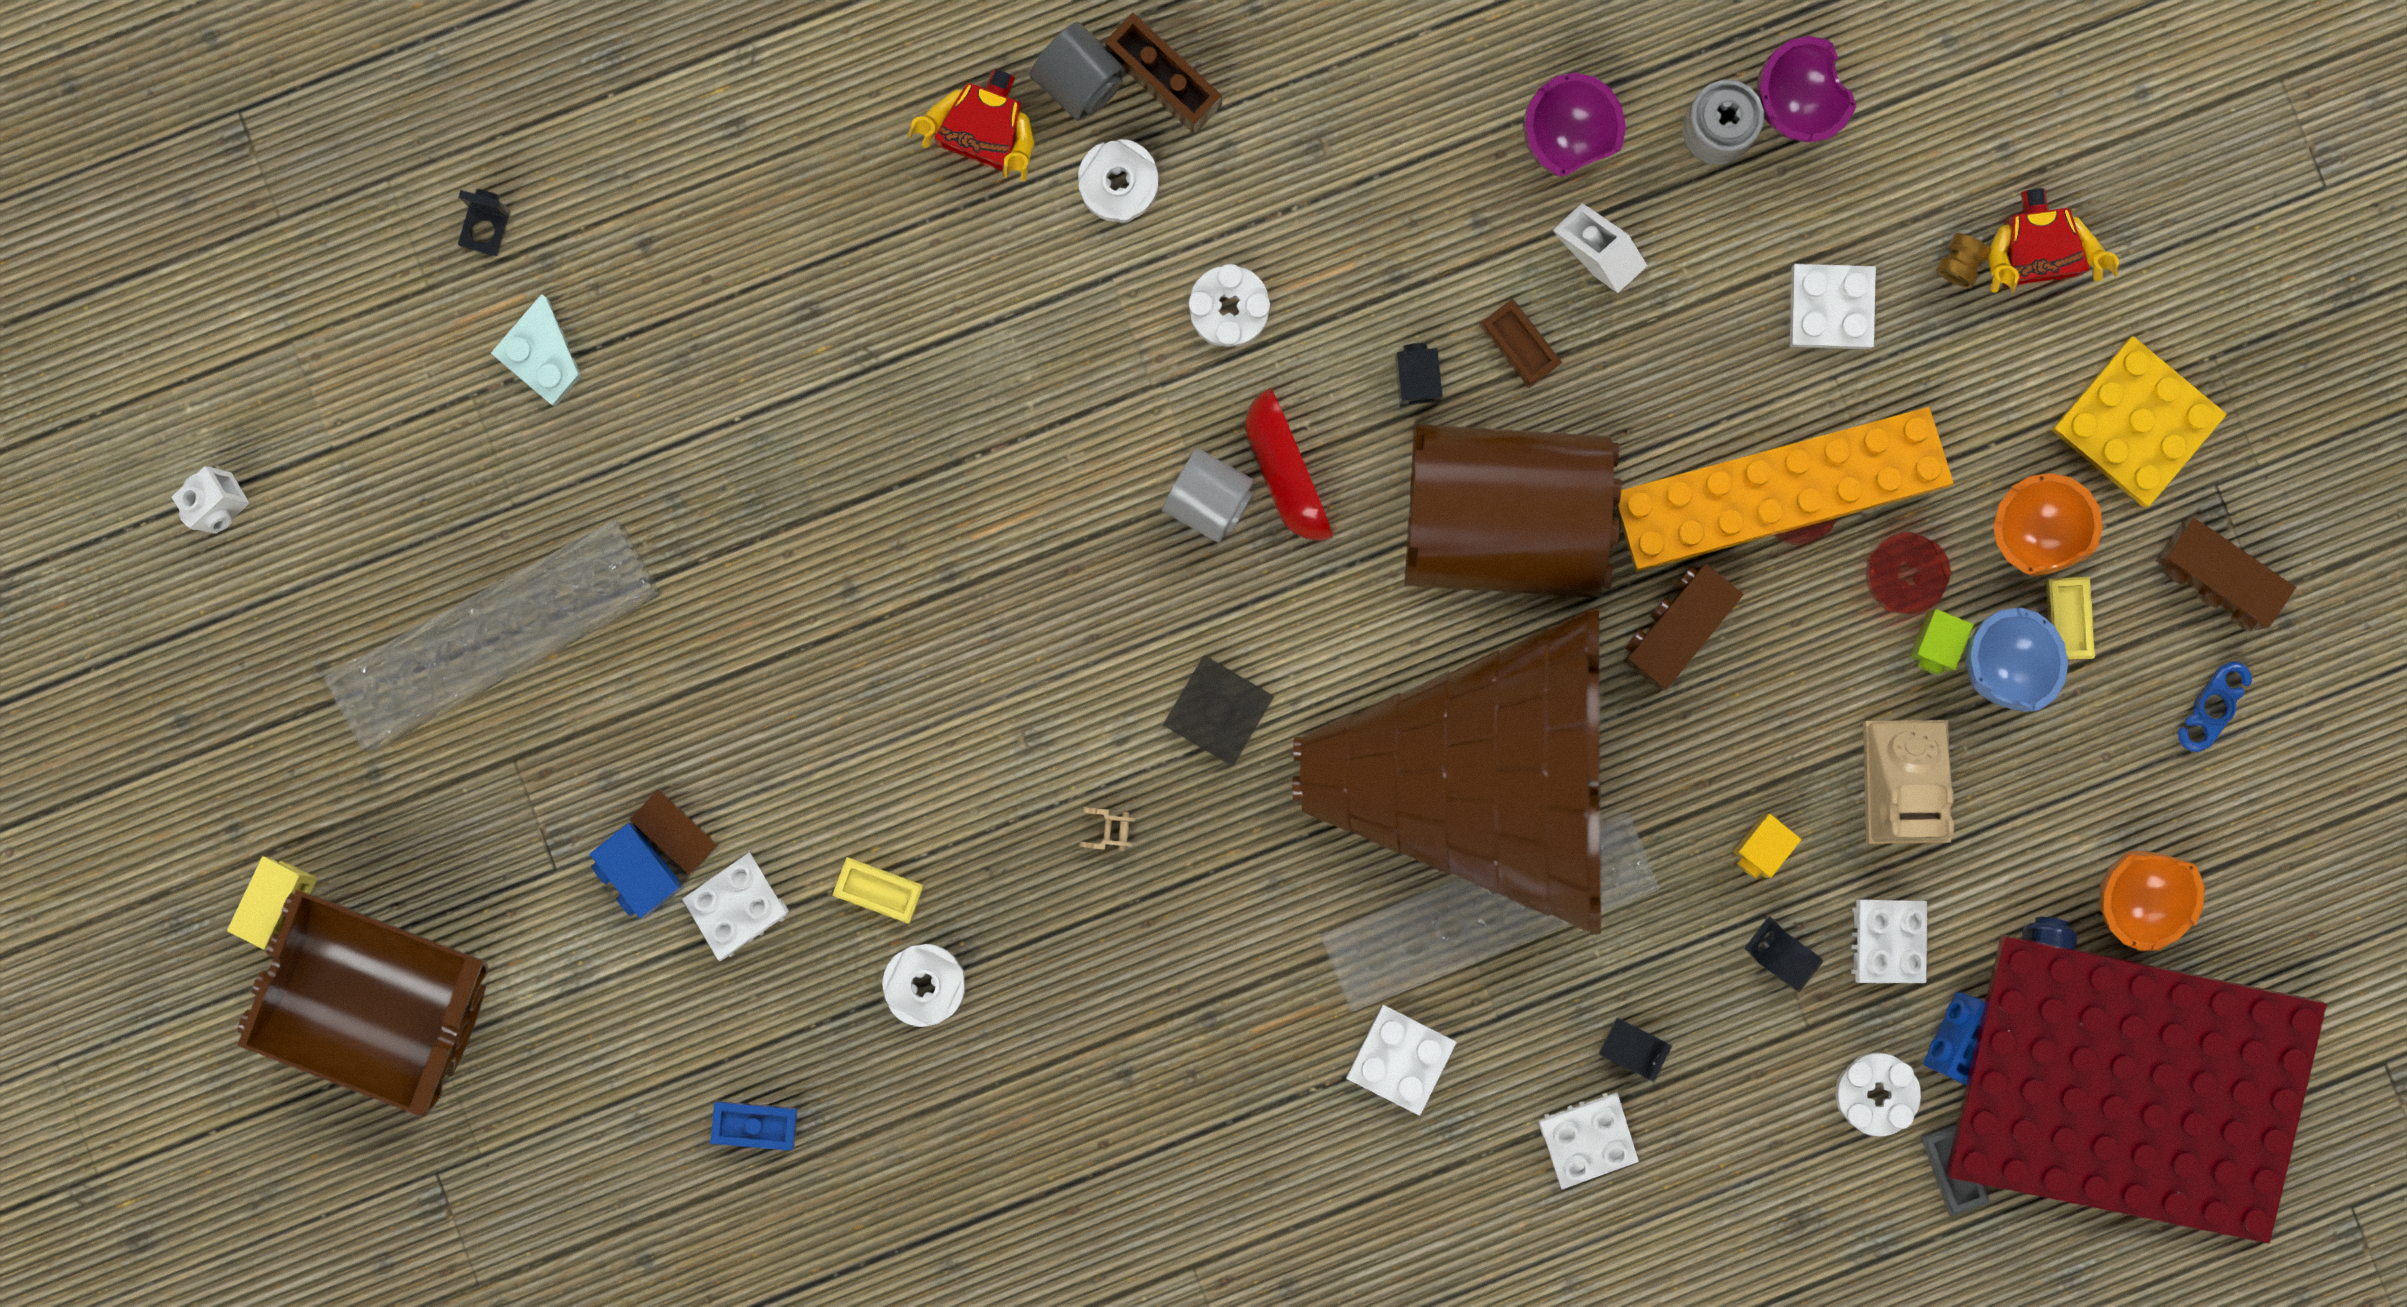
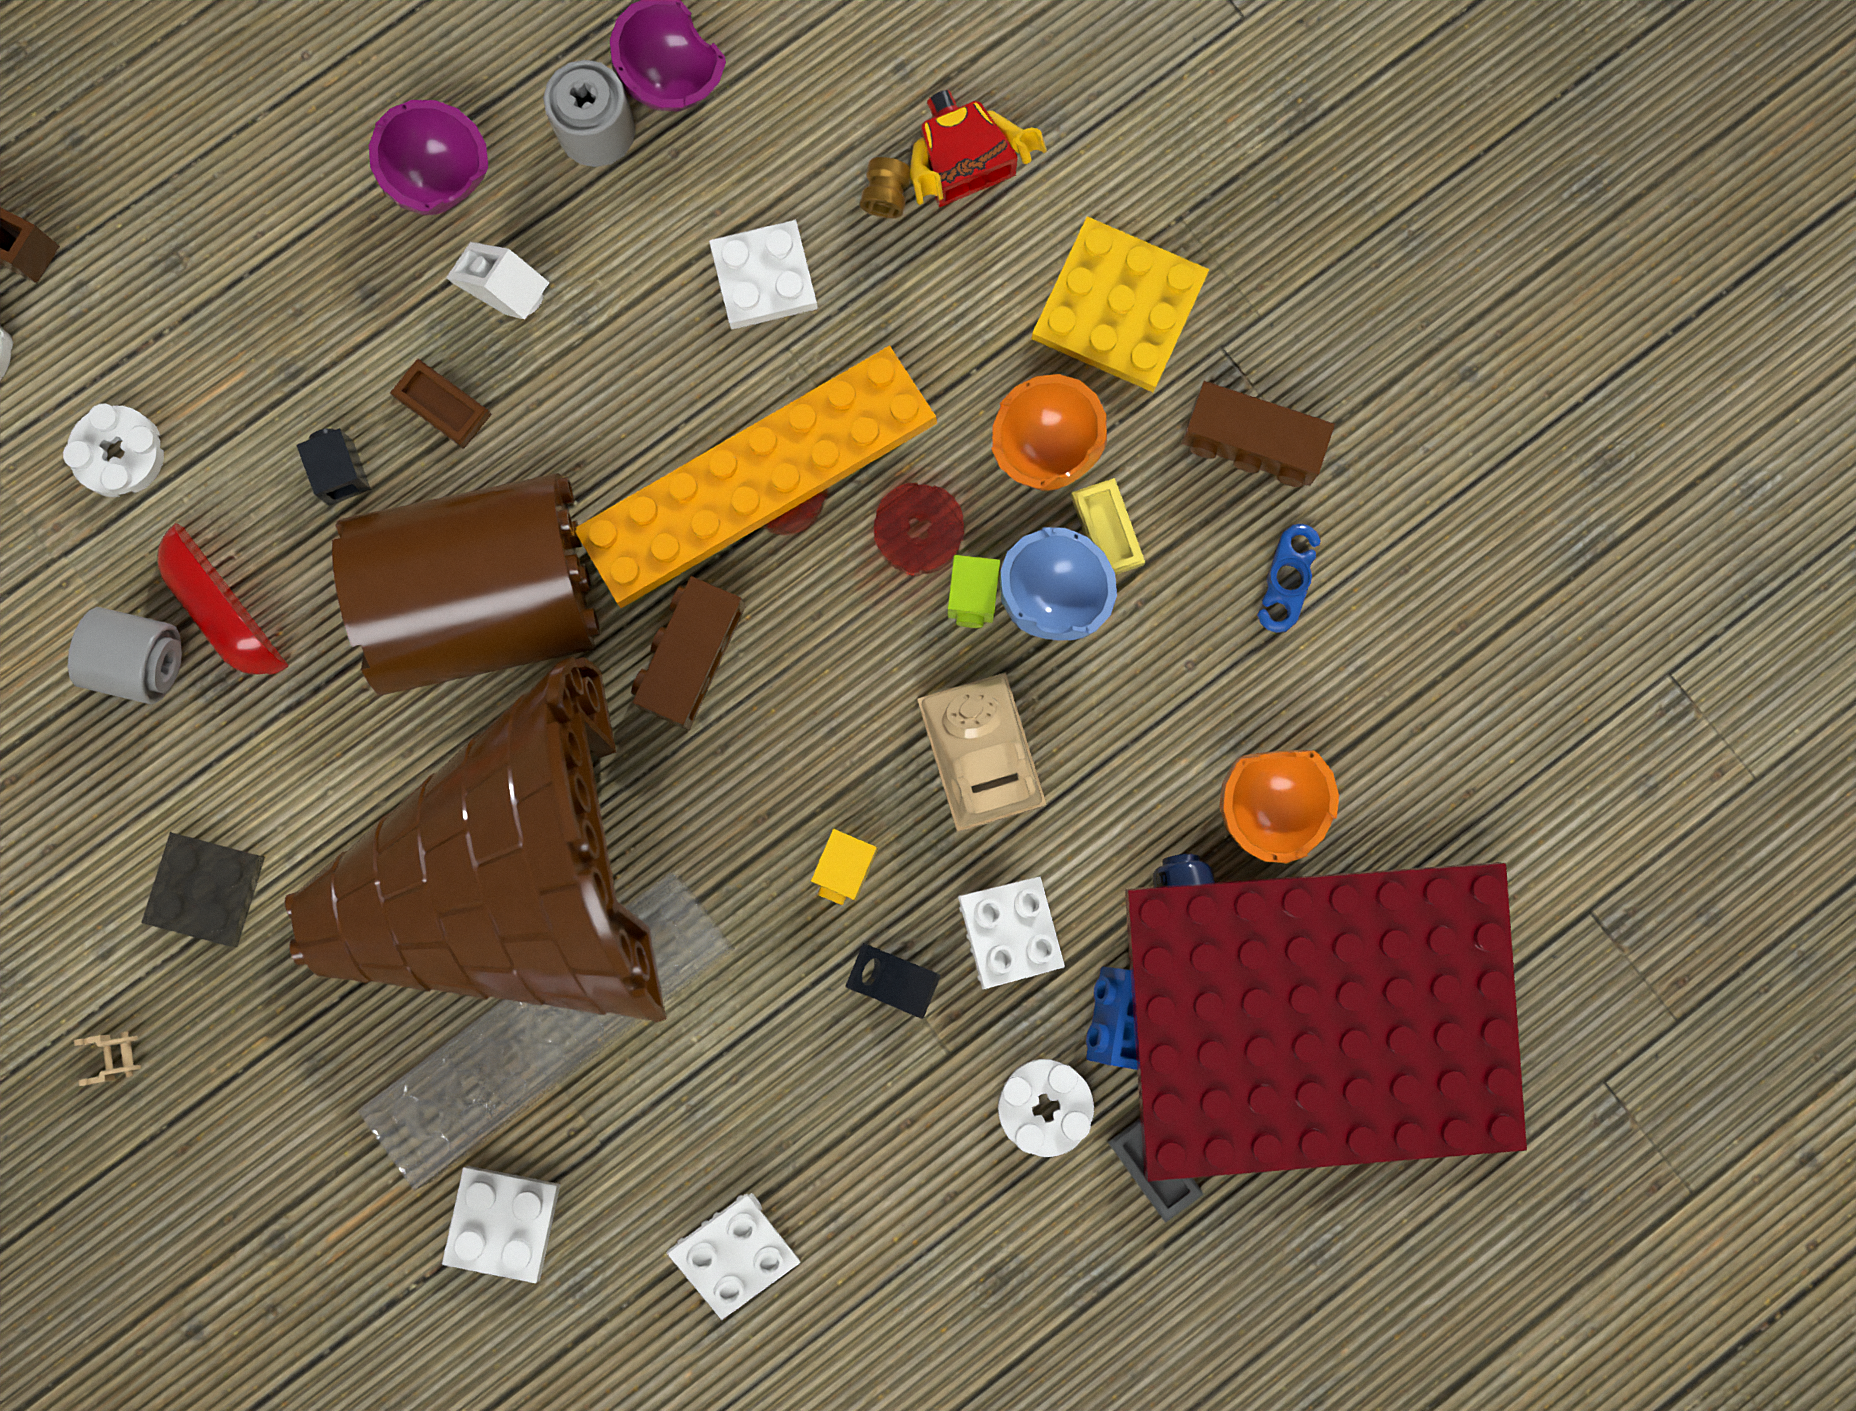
camera: 20 degrees left, 5 degrees down
black bracket [1599,1018,1672,1082] -> none

